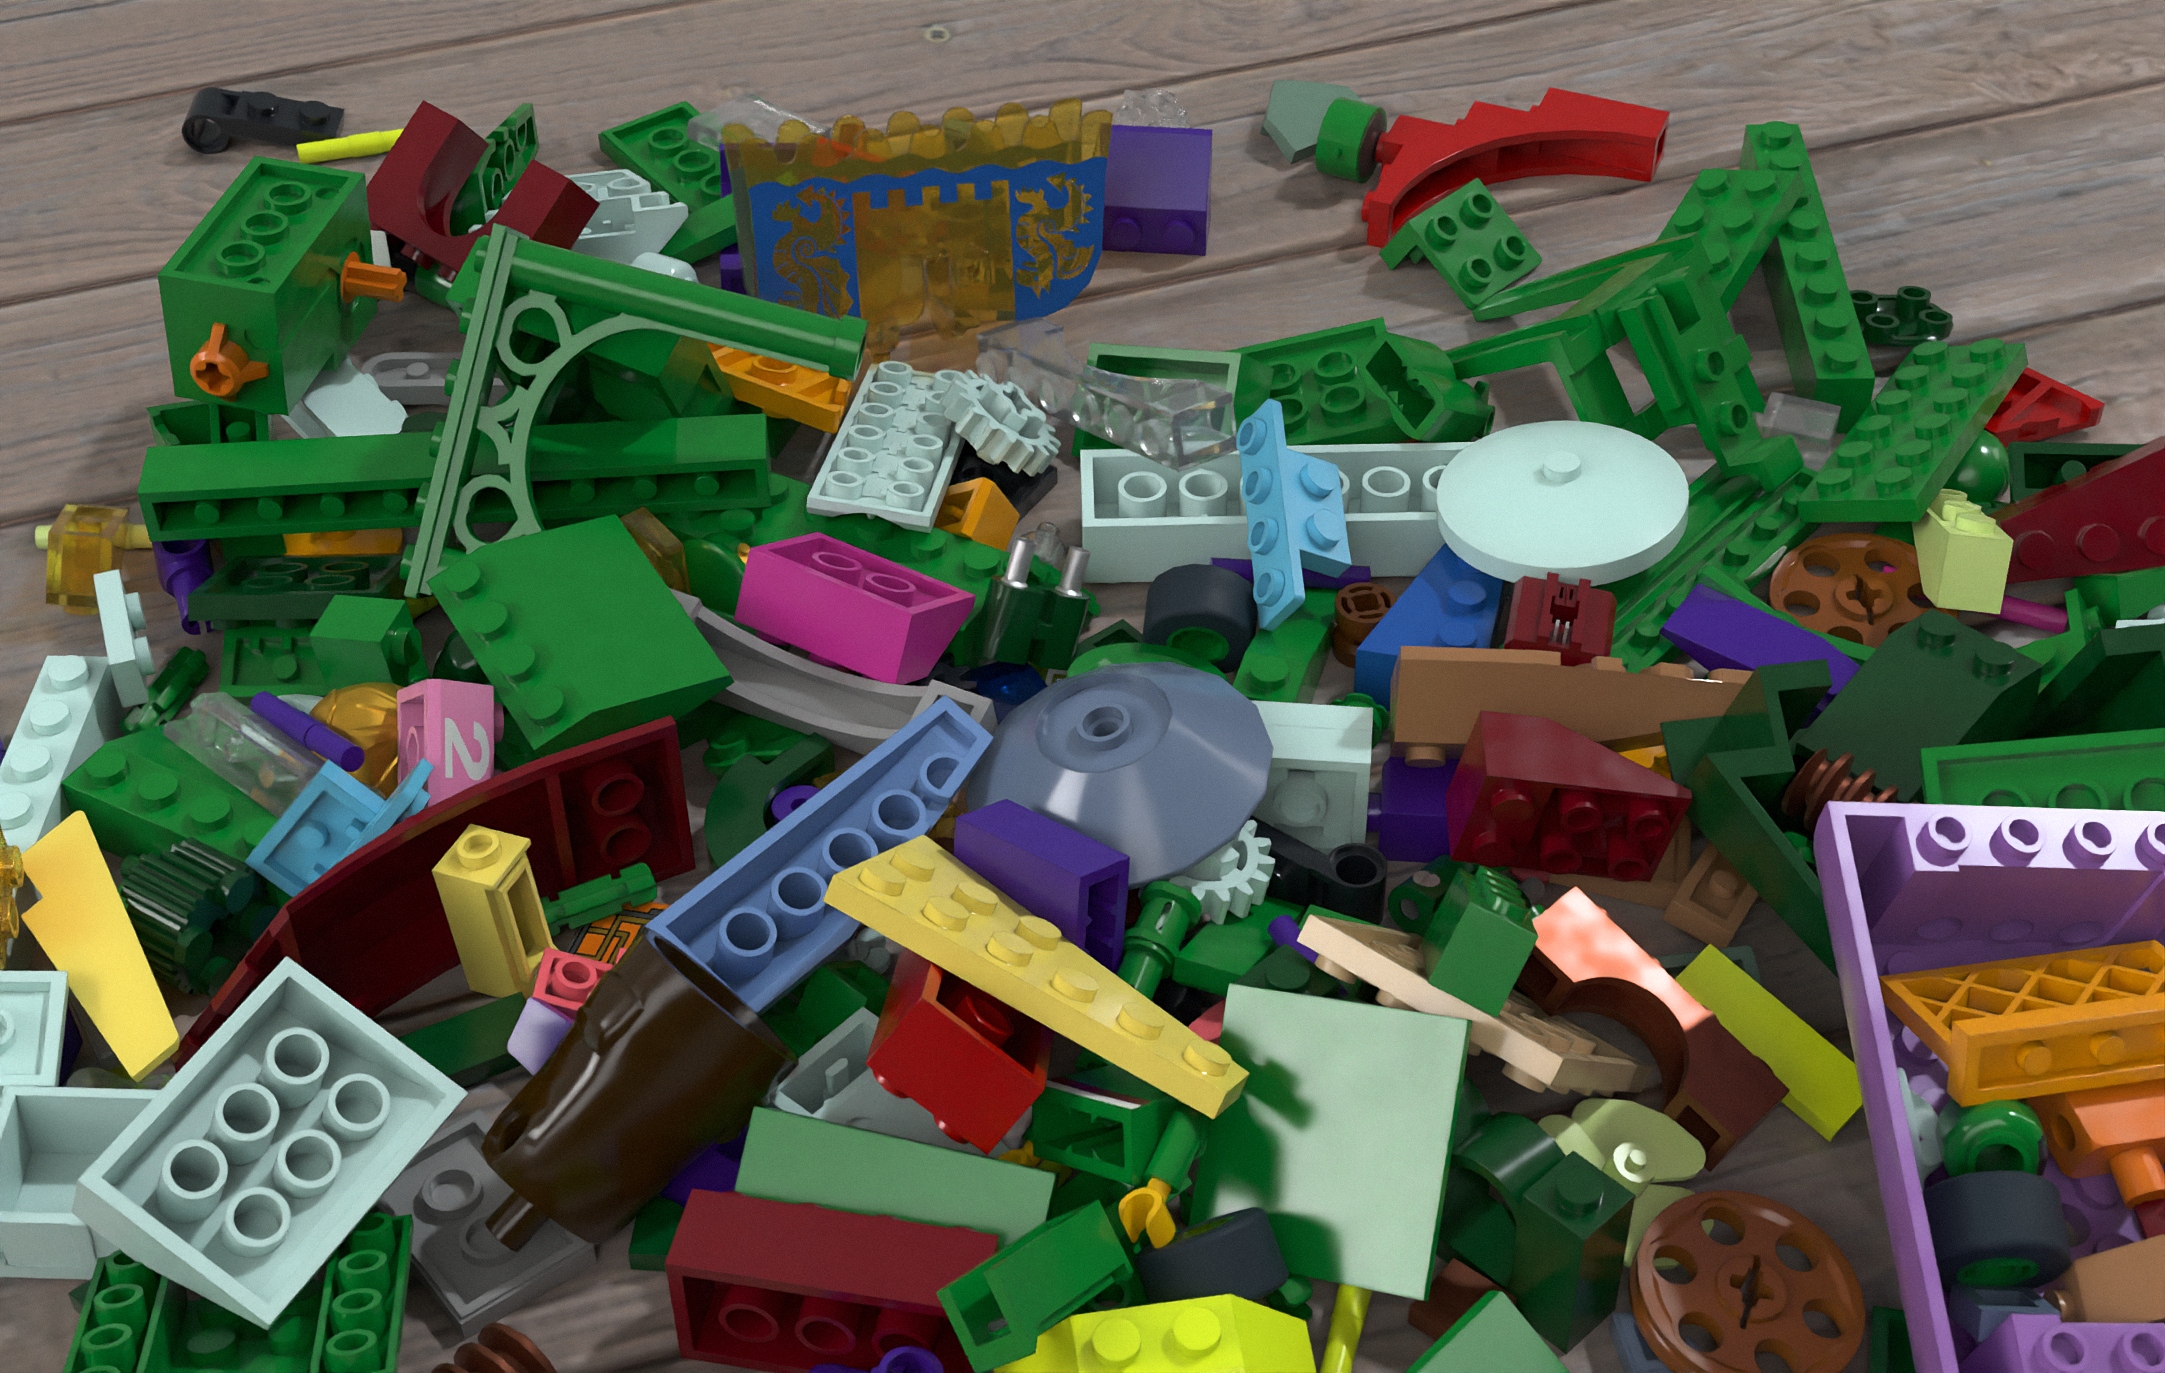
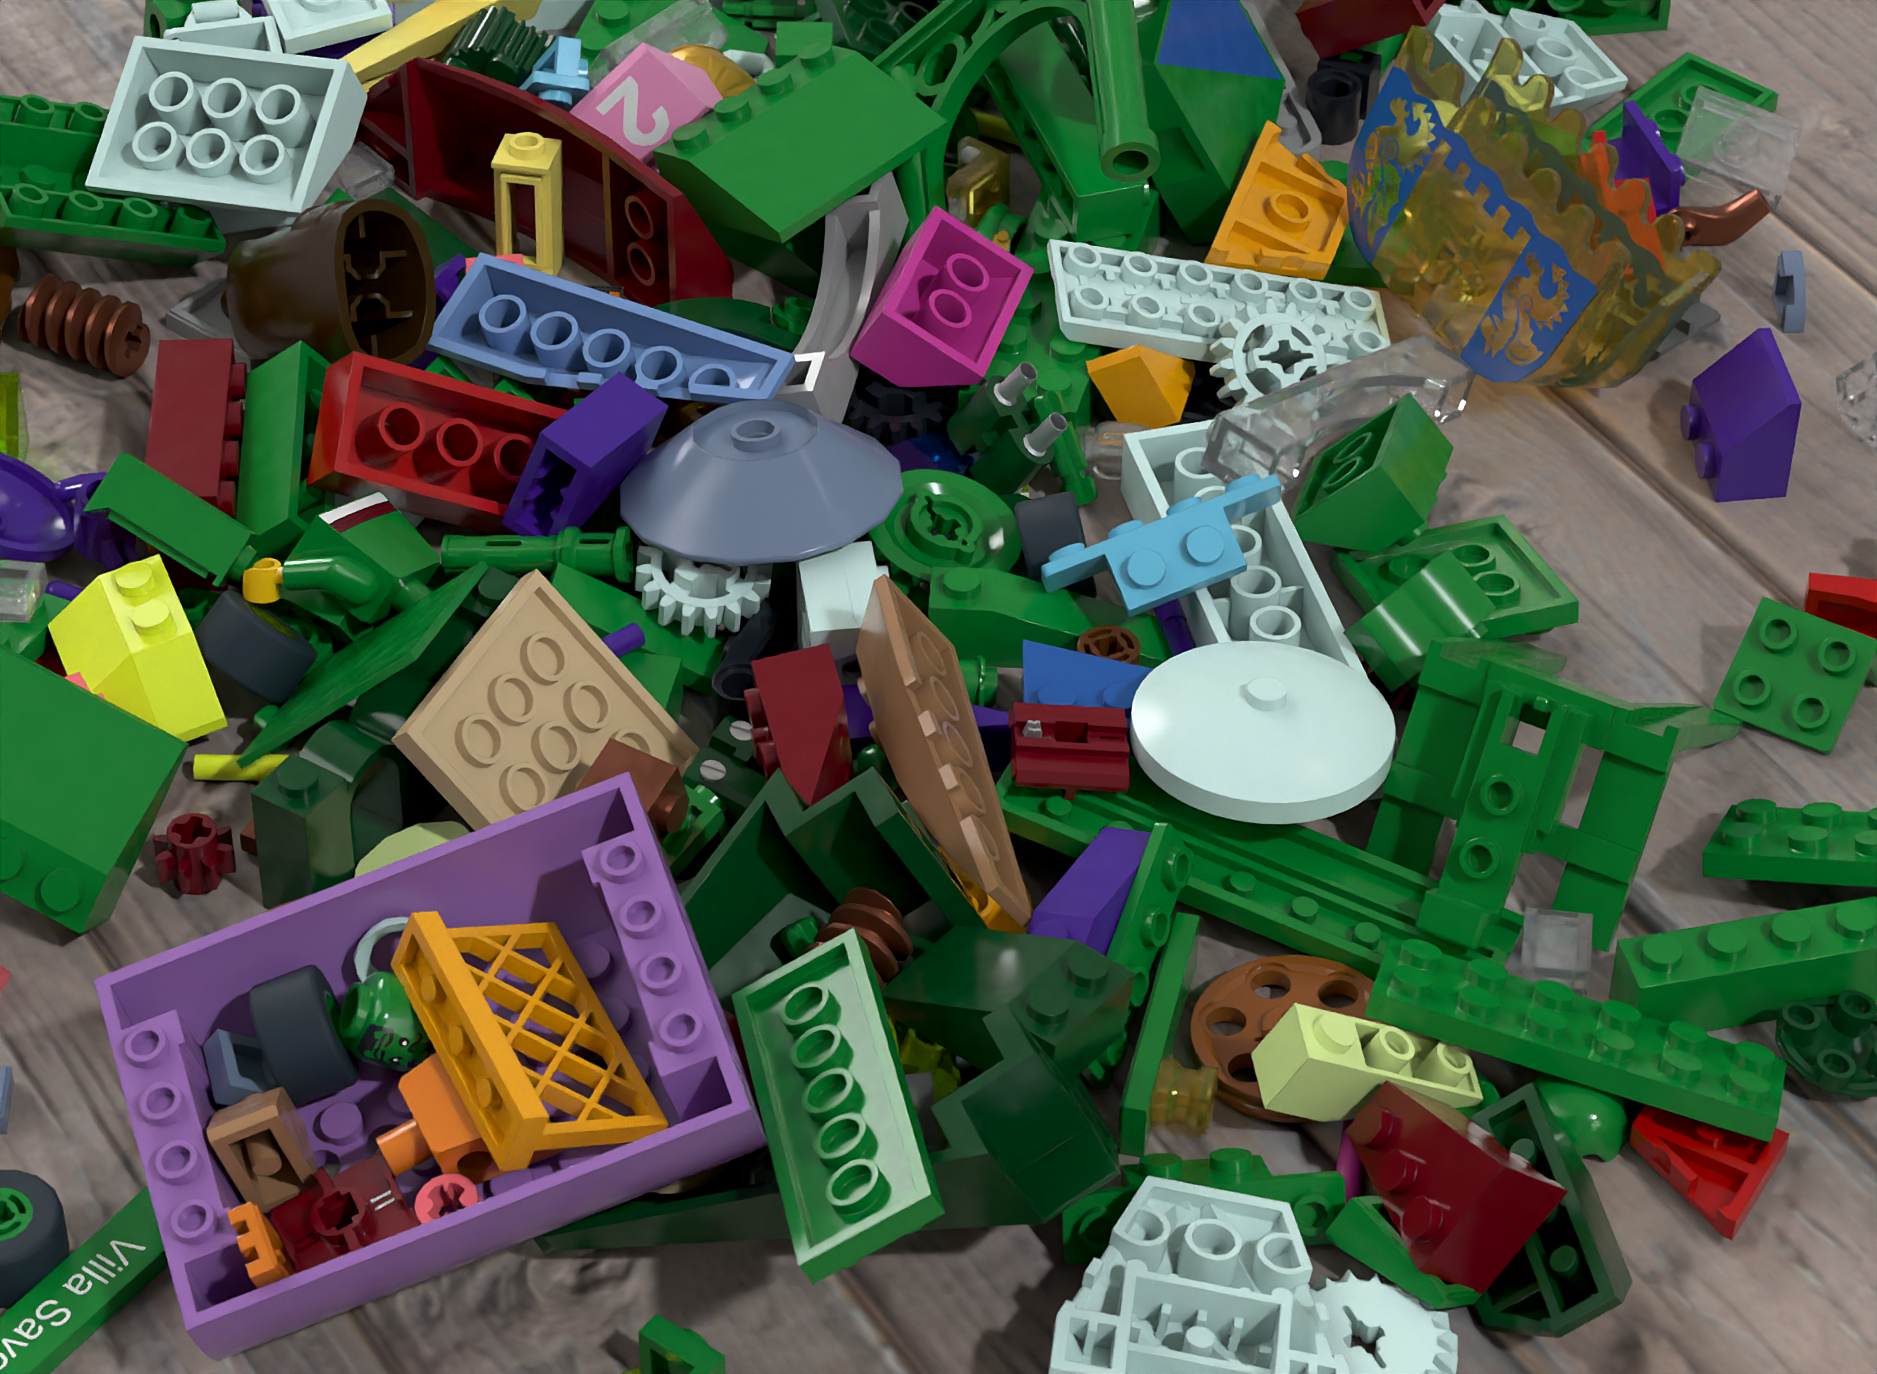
camera: 75 degrees right, 0 degrees up
dark purple piece [250,691,365,772] -> none
green axle [540,863,658,938] -> none
light yellow wing [823,834,1250,1119] -> none
green brick [1421,865,1539,1018] -> none

